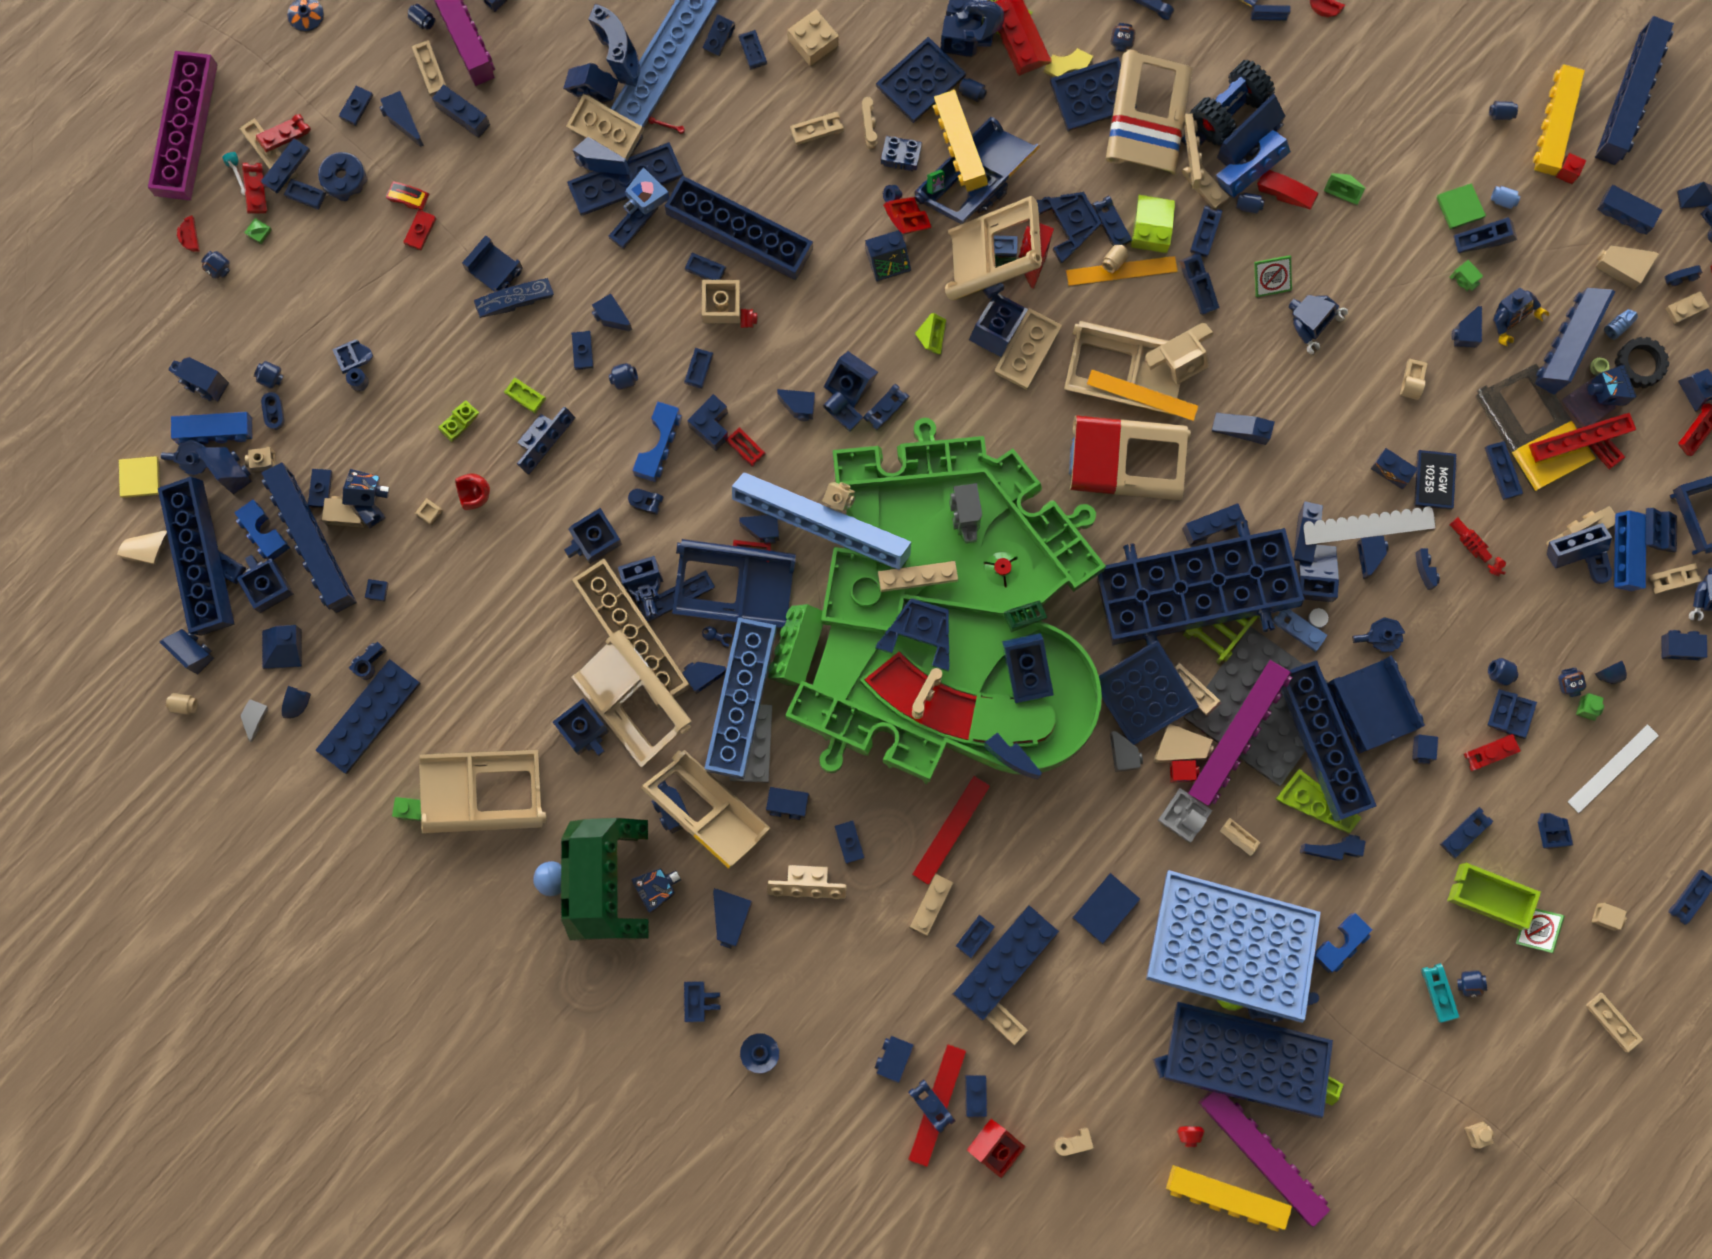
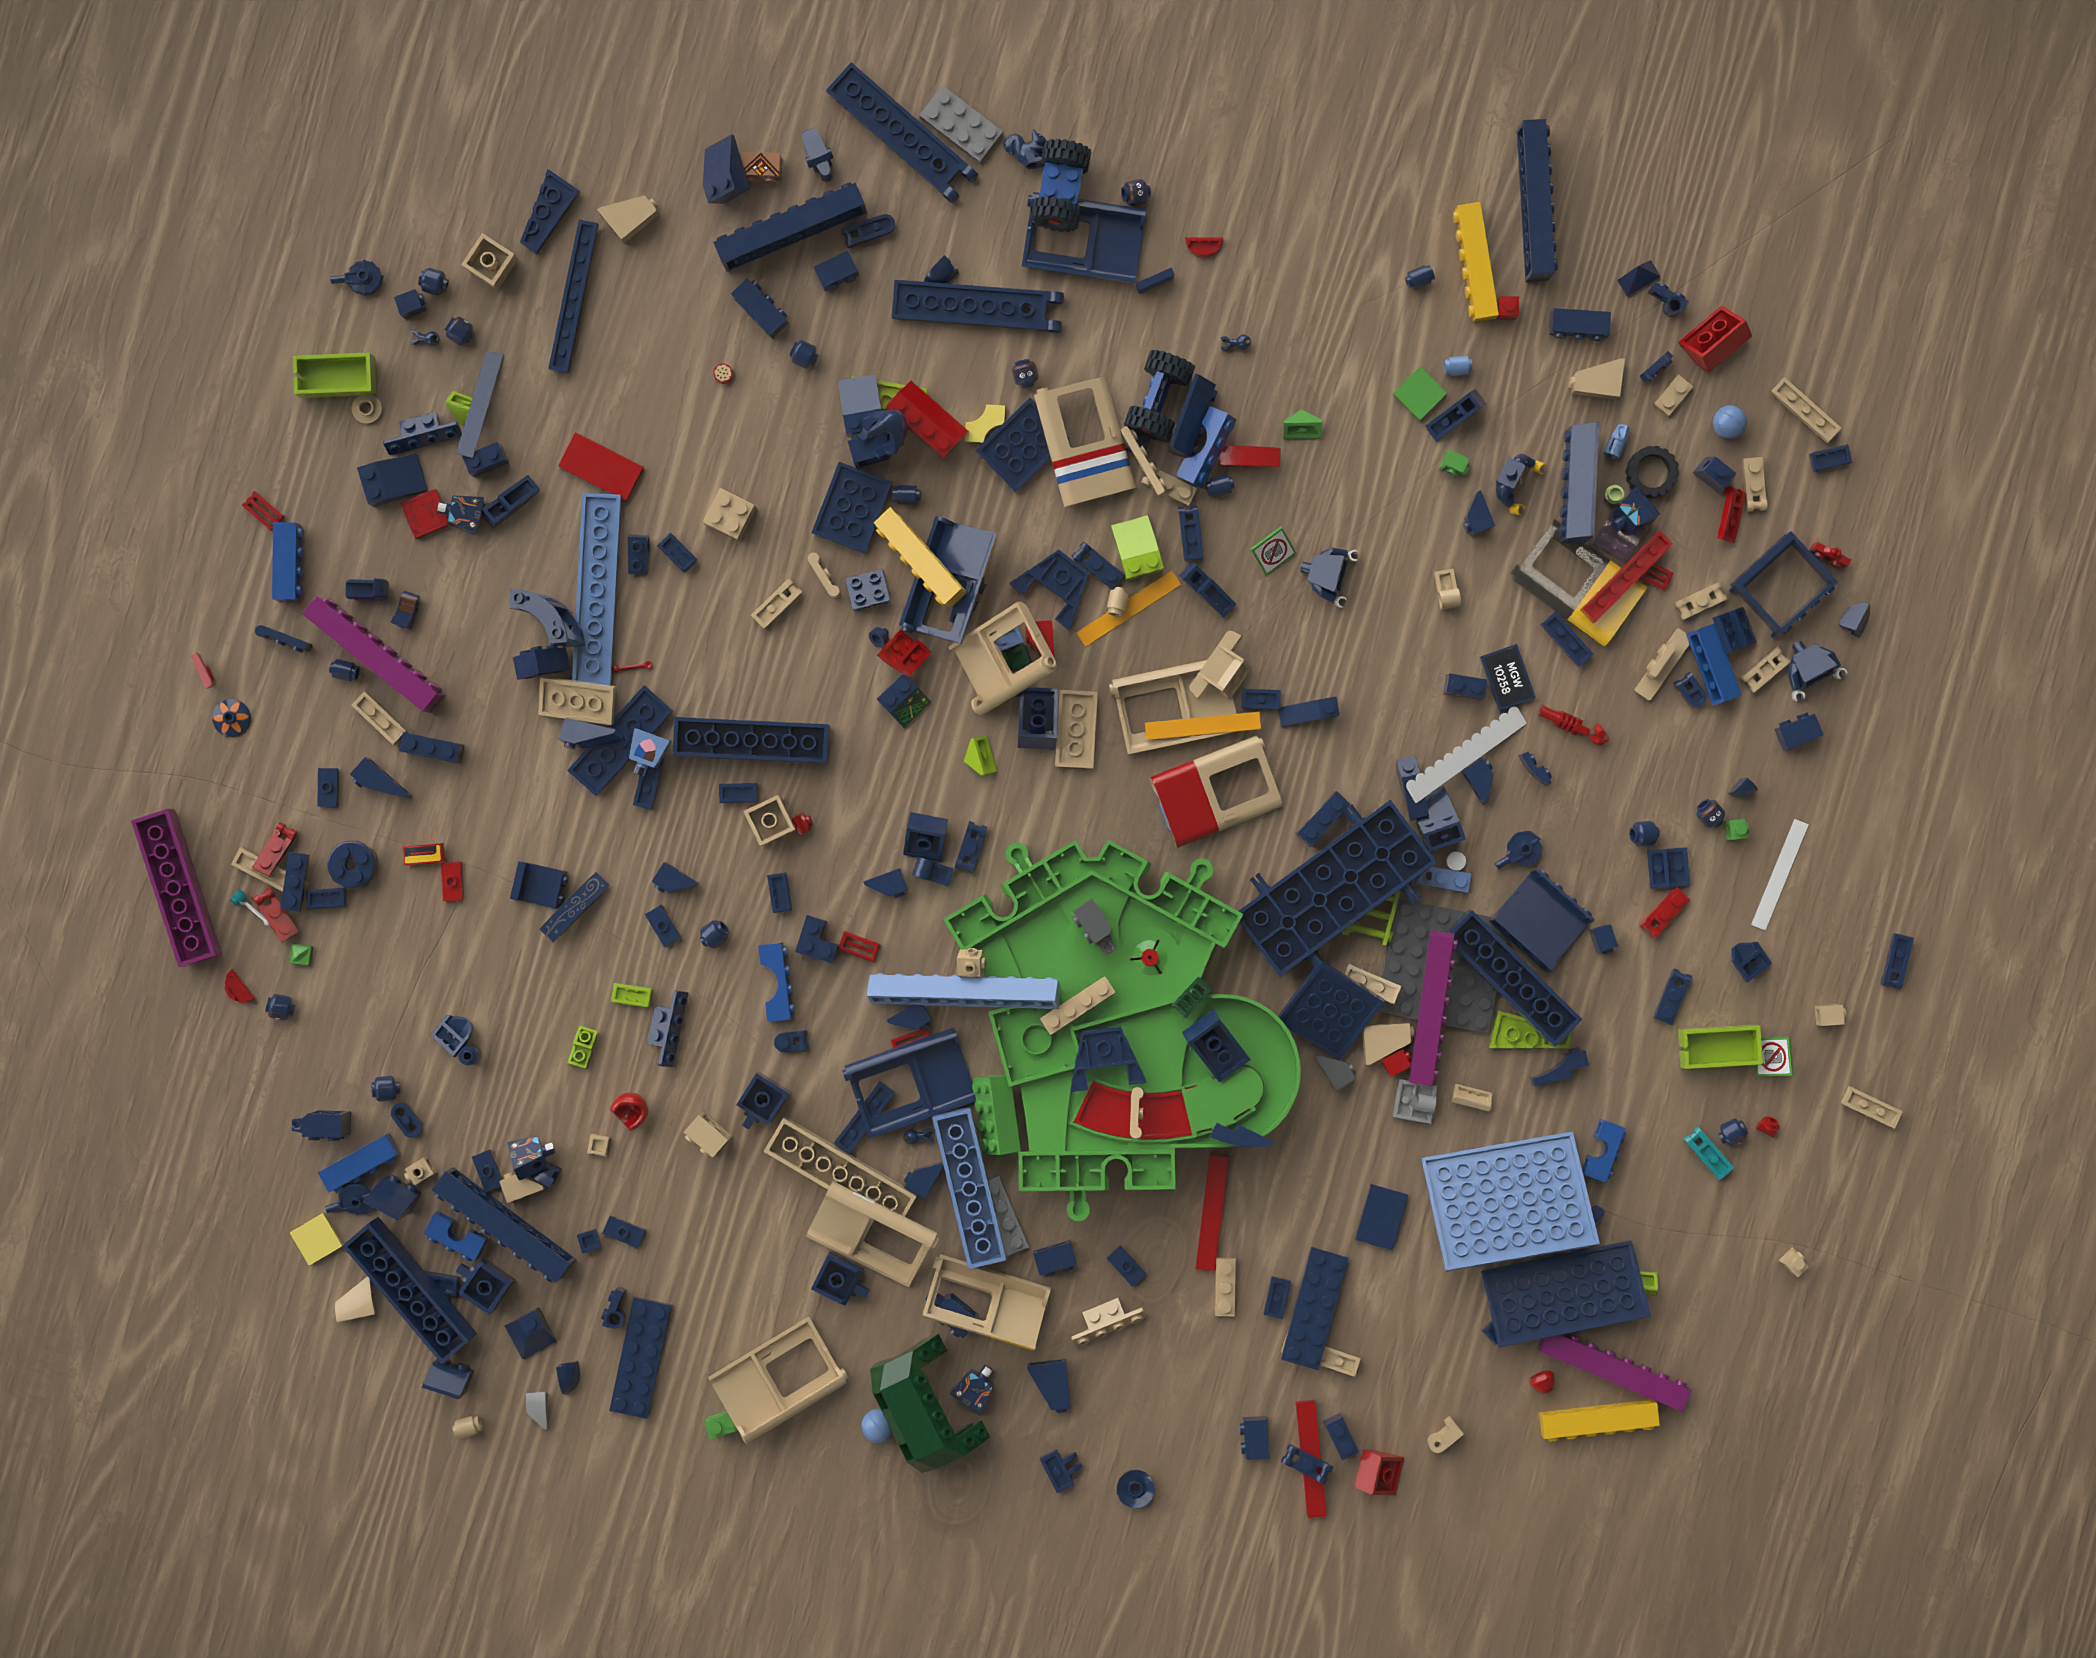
camera: 25 degrees left, 10 degrees up
dark blue brick [618,556,664,620] -> none
green tile [927,170,944,194] -> none
dark blue brick [1547,523,1612,569] -> none
none -> dark blue plate [602,1215,646,1248]
none -> tan brick [684,1111,732,1157]
none -> dark blue arm [1220,334,1251,351]
none -> dark blue plate [1241,689,1281,710]
none -> tan plate [1675,582,1727,620]
none -> red plate [1756,1116,1780,1137]

